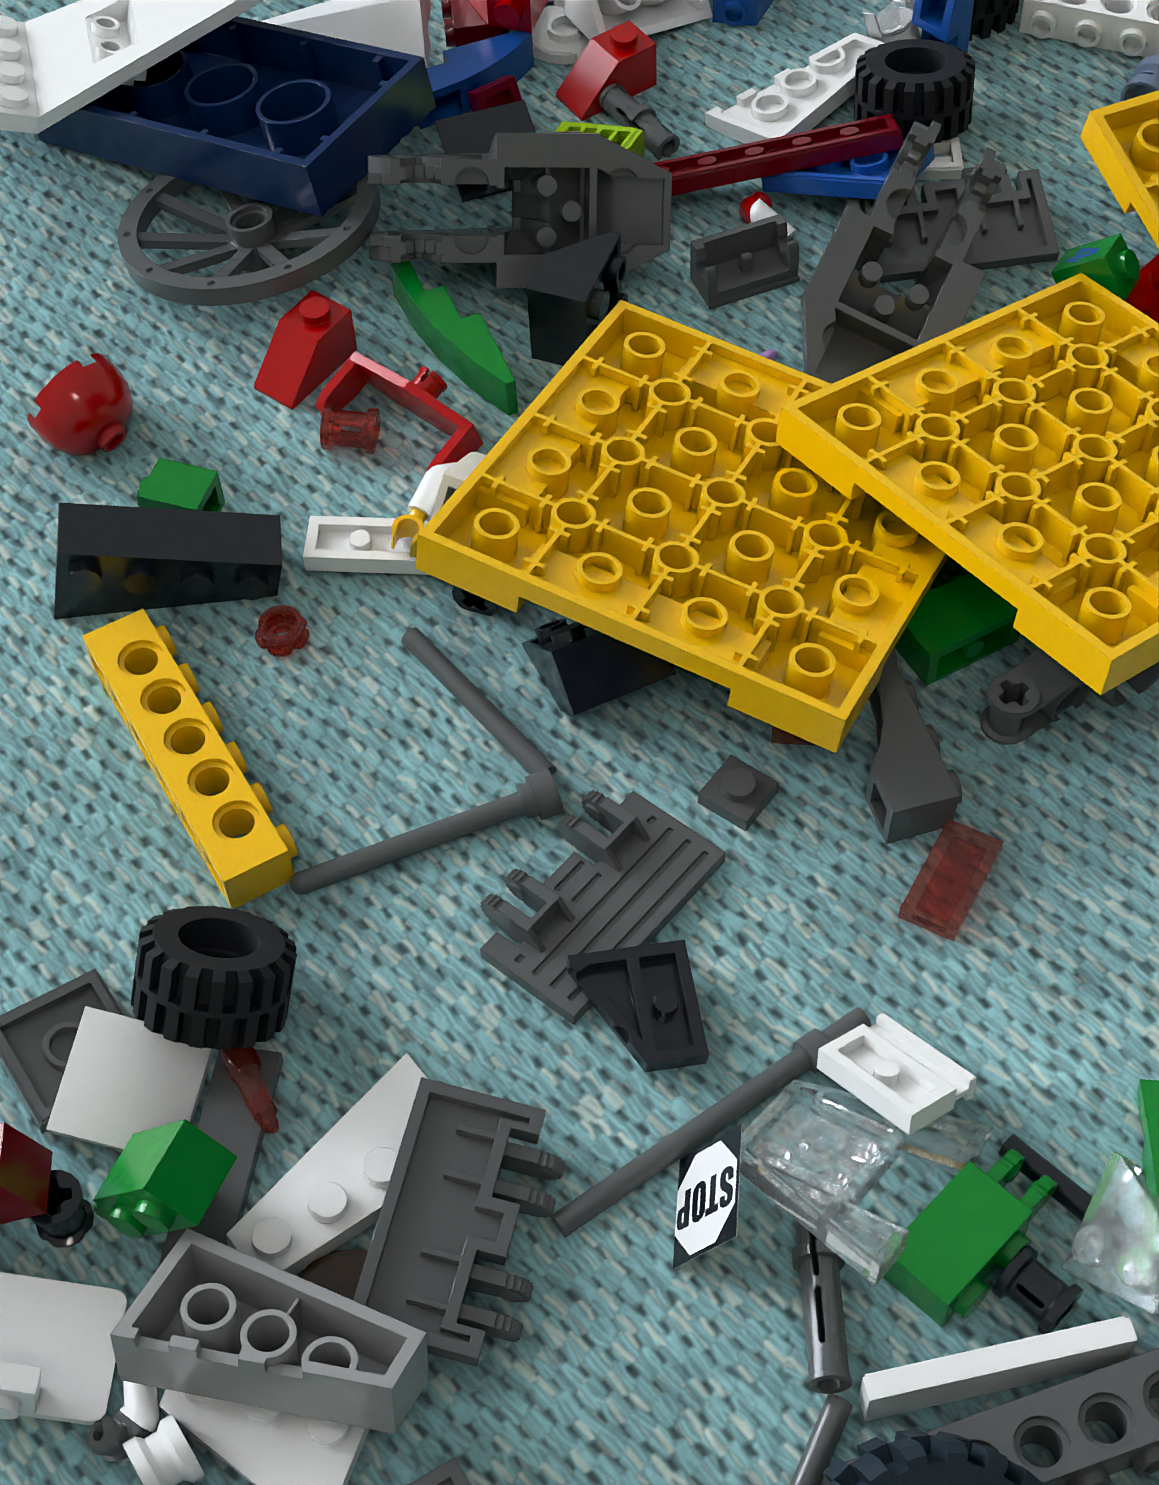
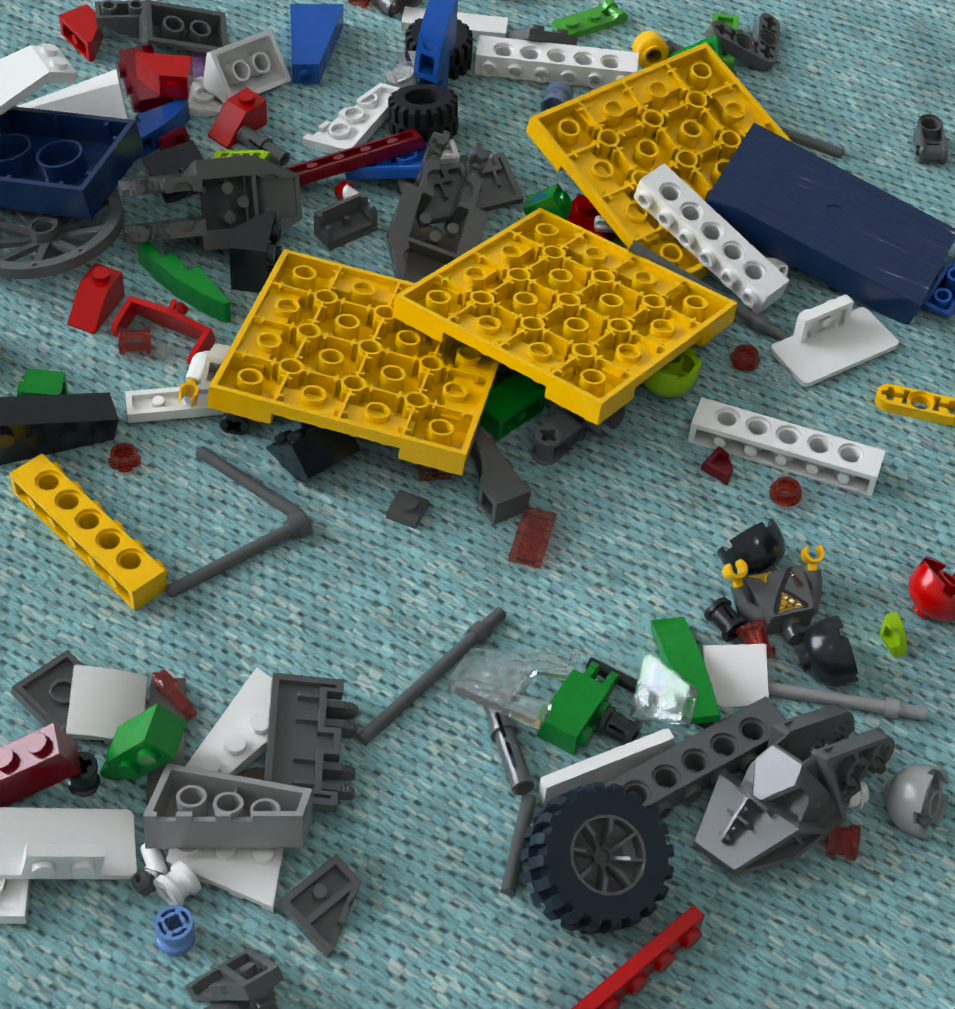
camera: 20 degrees left, 5 degrees down
black tyre [131,906,297,1050] -> none
dark grey hinge [480,790,726,1025] -> none
black wing [567,940,709,1072] -> none
sticker [673,1124,742,1269] -> none
white plate [817,1013,976,1135] -> none

